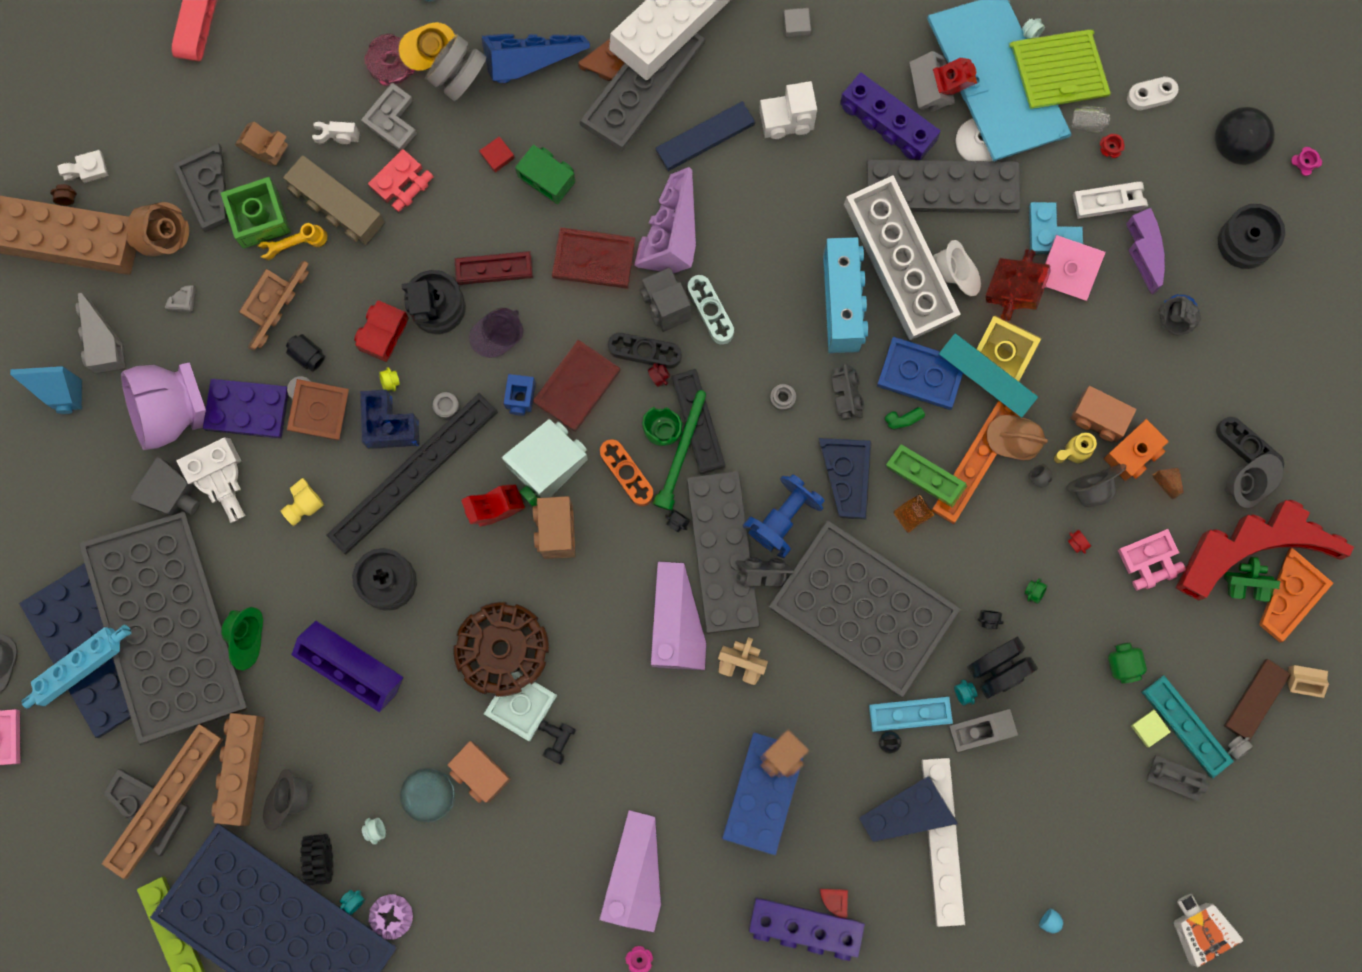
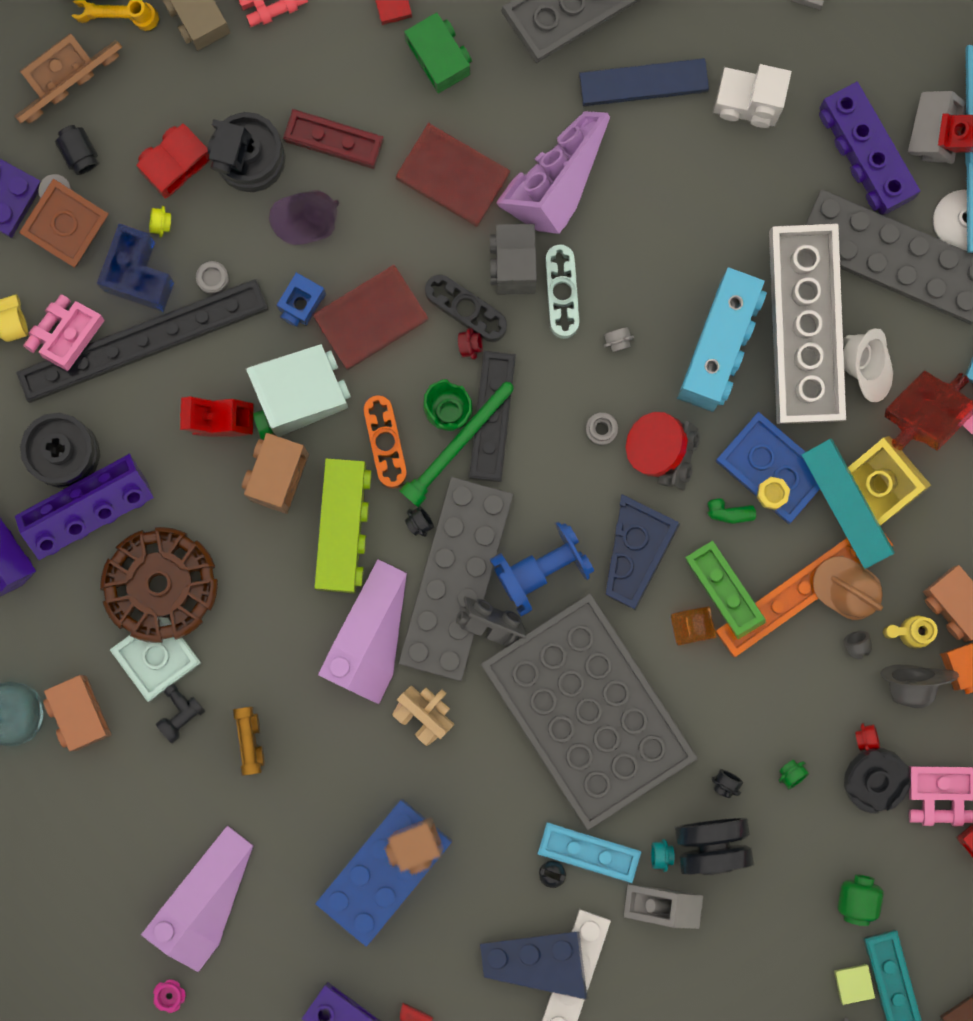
camera: 20 degrees right, 5 degrees up
none -> dark purple brick [15,453,154,560]
none -> bright pink plate [23,294,105,371]
none -> pearl gold plate [233,707,265,776]
none -> lime brick [314,458,372,594]
none -> light grey plate [604,327,634,352]
none -> red tile [625,412,688,477]
none -> light yellow tile [757,477,790,510]
none -> black tile [844,748,910,813]

